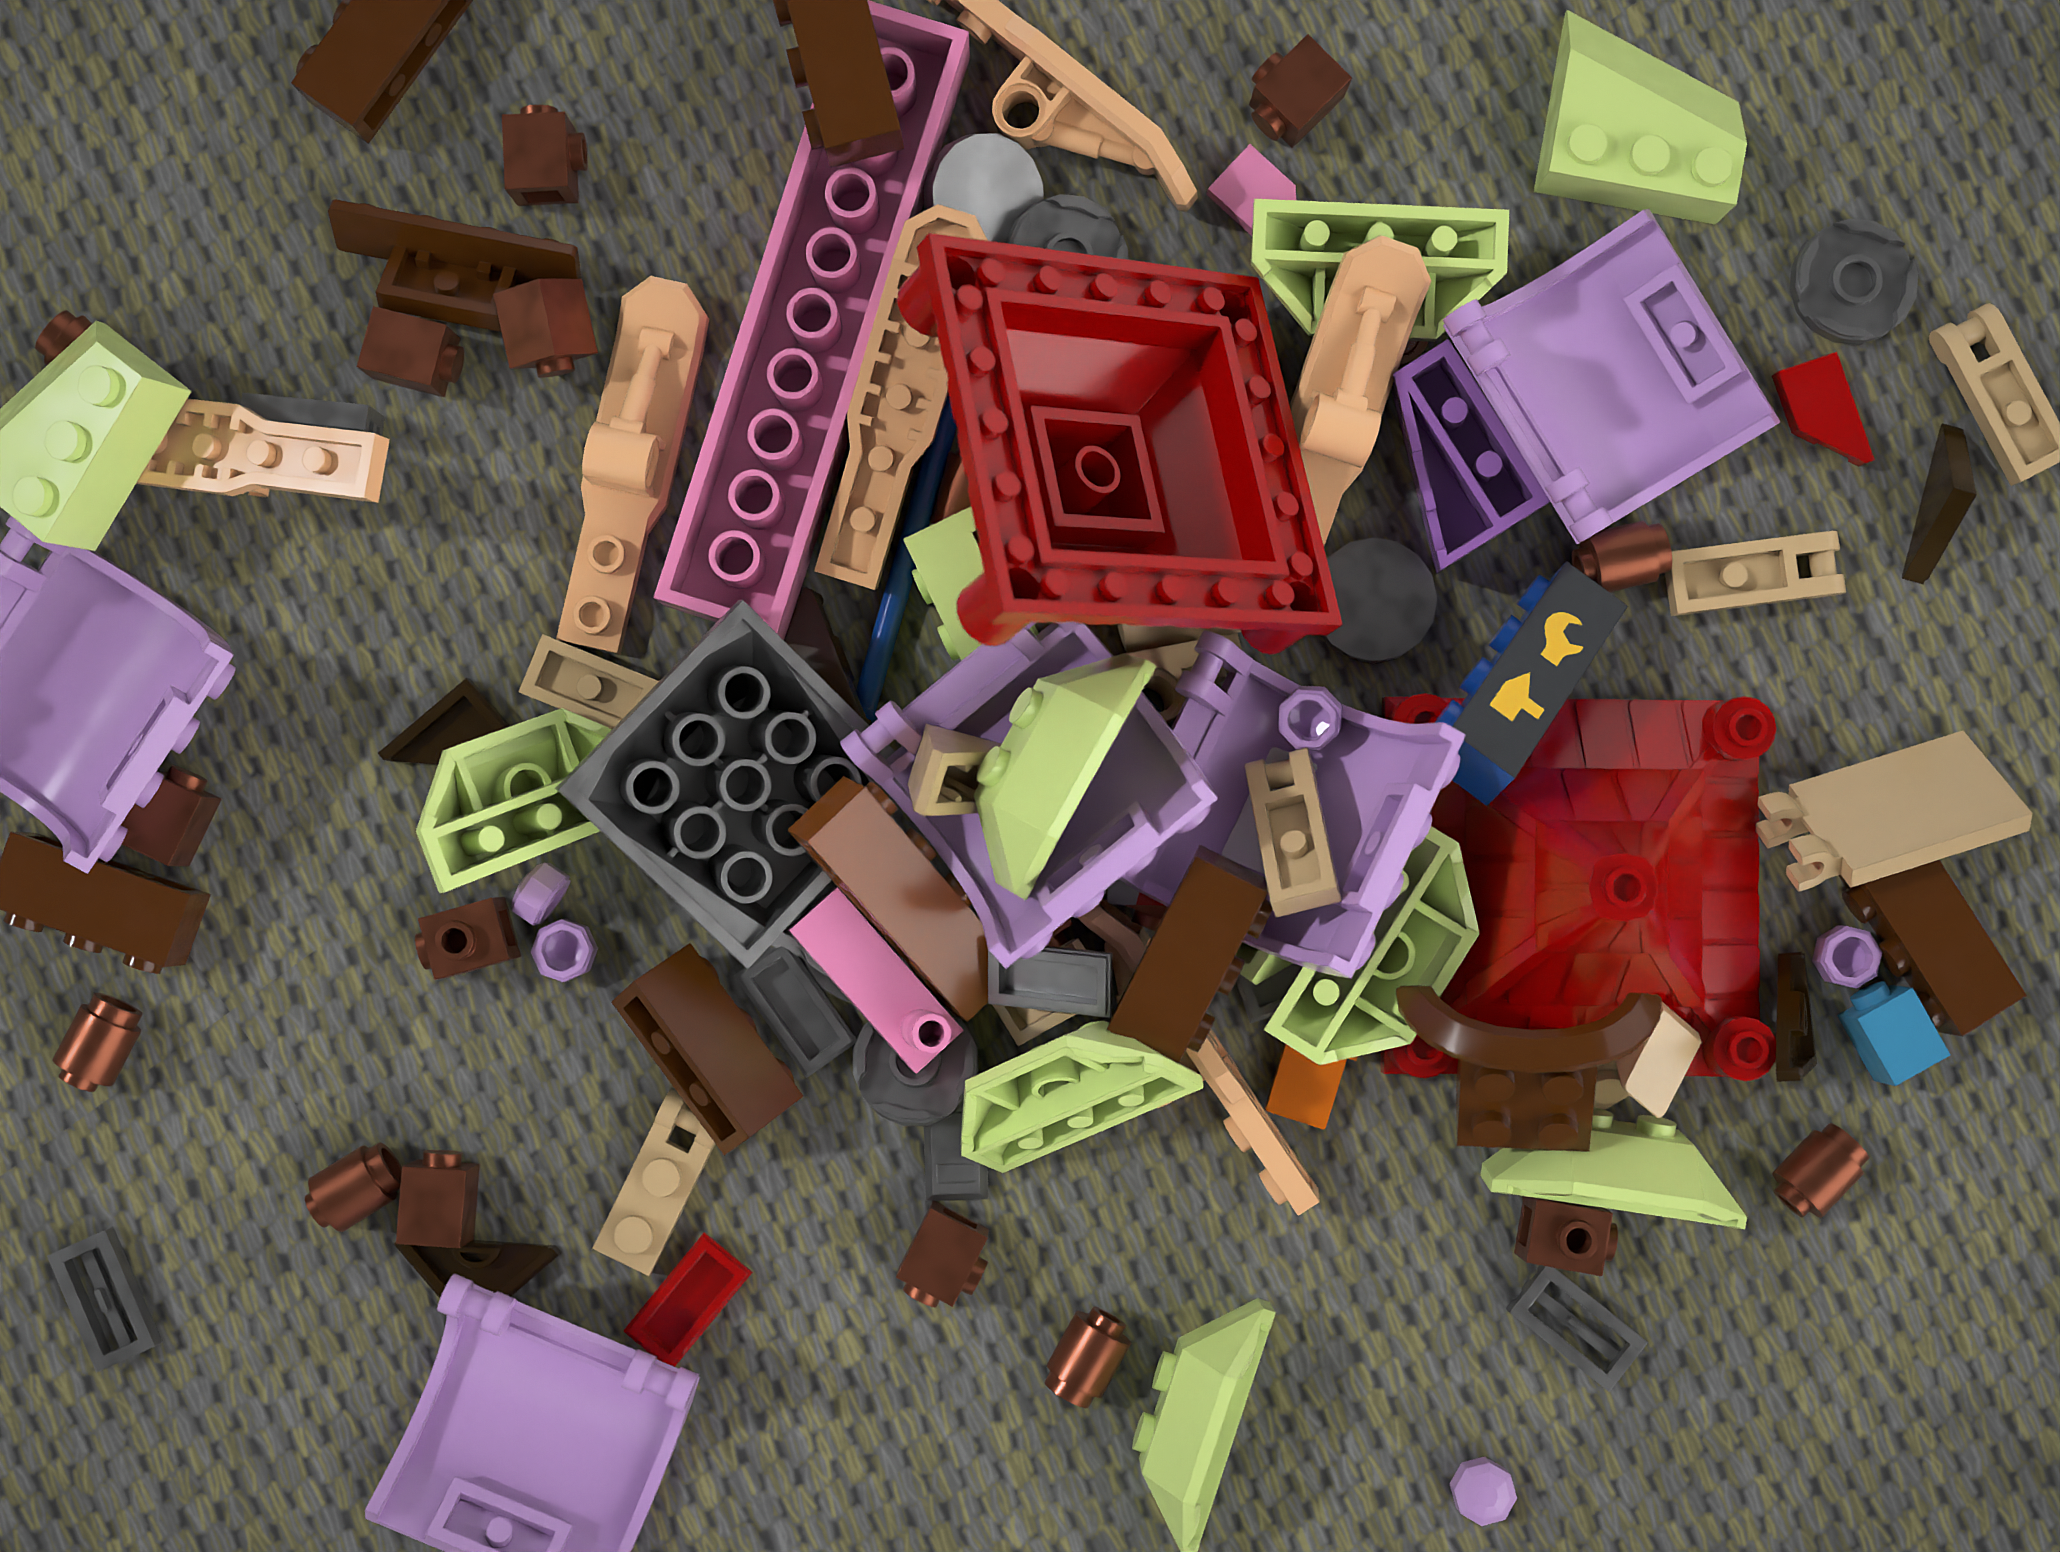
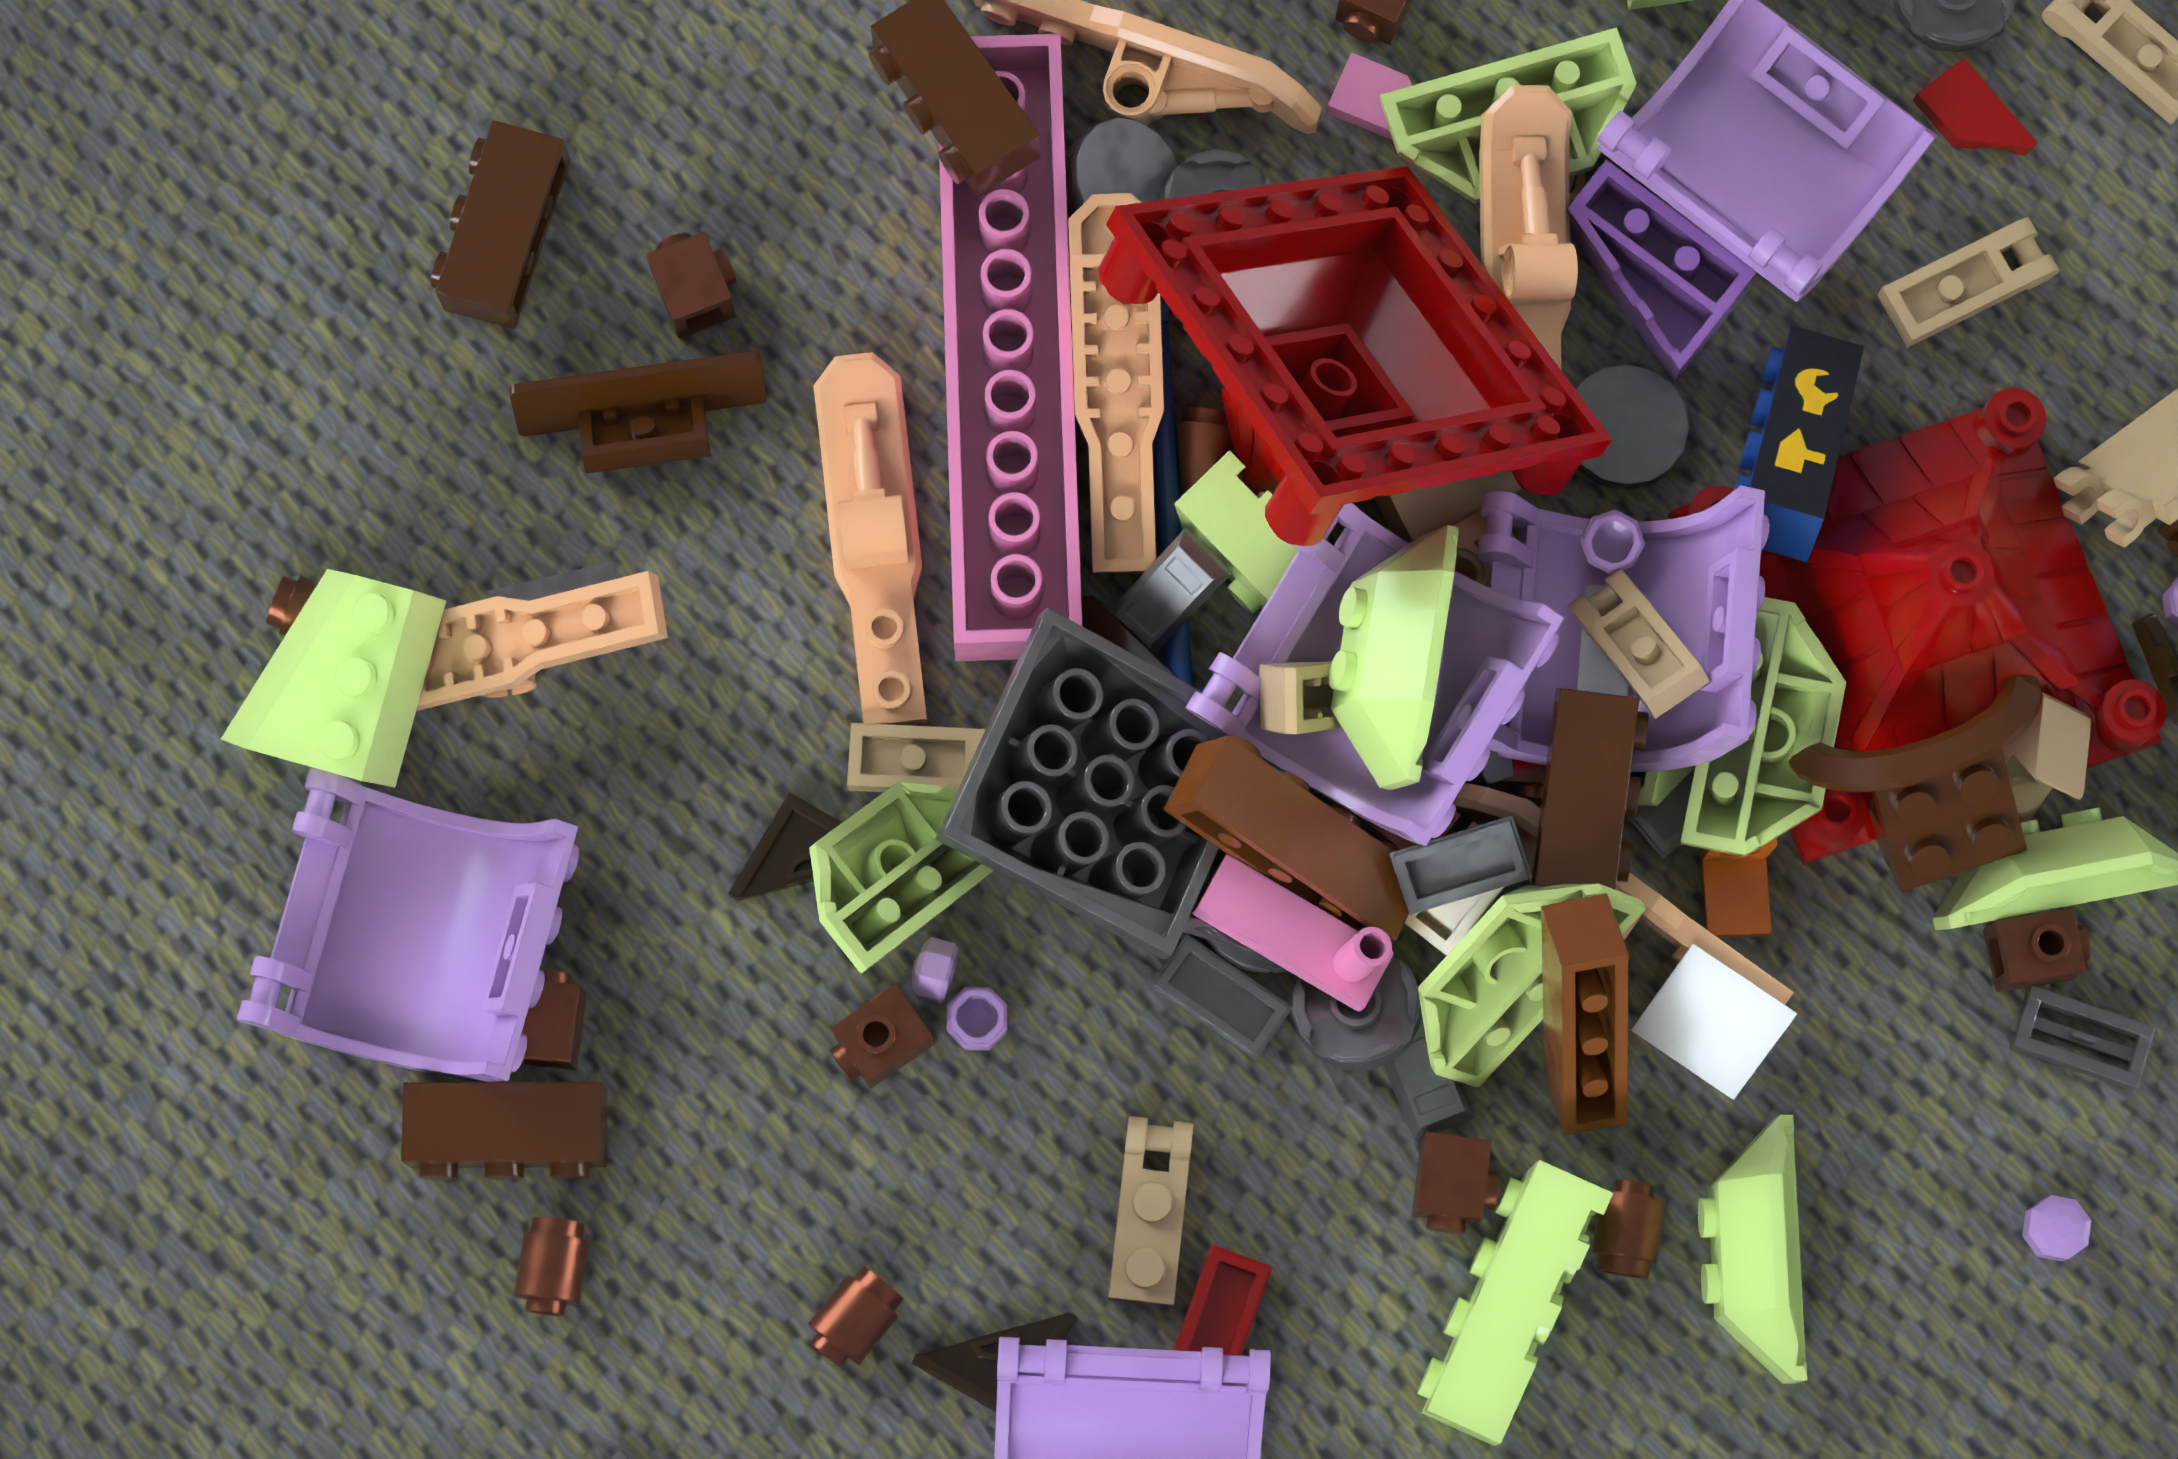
camera: 20 degrees left, 10 degrees down
copper brick [357,306,464,398] -> none
copper brick [396,1150,480,1248] -> none
copper brick [493,278,598,378] -> none
reddish brown brick [611,943,803,1155] -> none
copper brick [1572,521,1672,592] -> none
dark brown tile [1902,423,1977,584] -> none
none -> flat silver tile [1112,528,1232,652]
none -> yellowish green wedge [1417,1160,1613,1446]
none -> dark orange brick [1541,893,1629,1136]
none -> white sticker [1631,944,1797,1100]

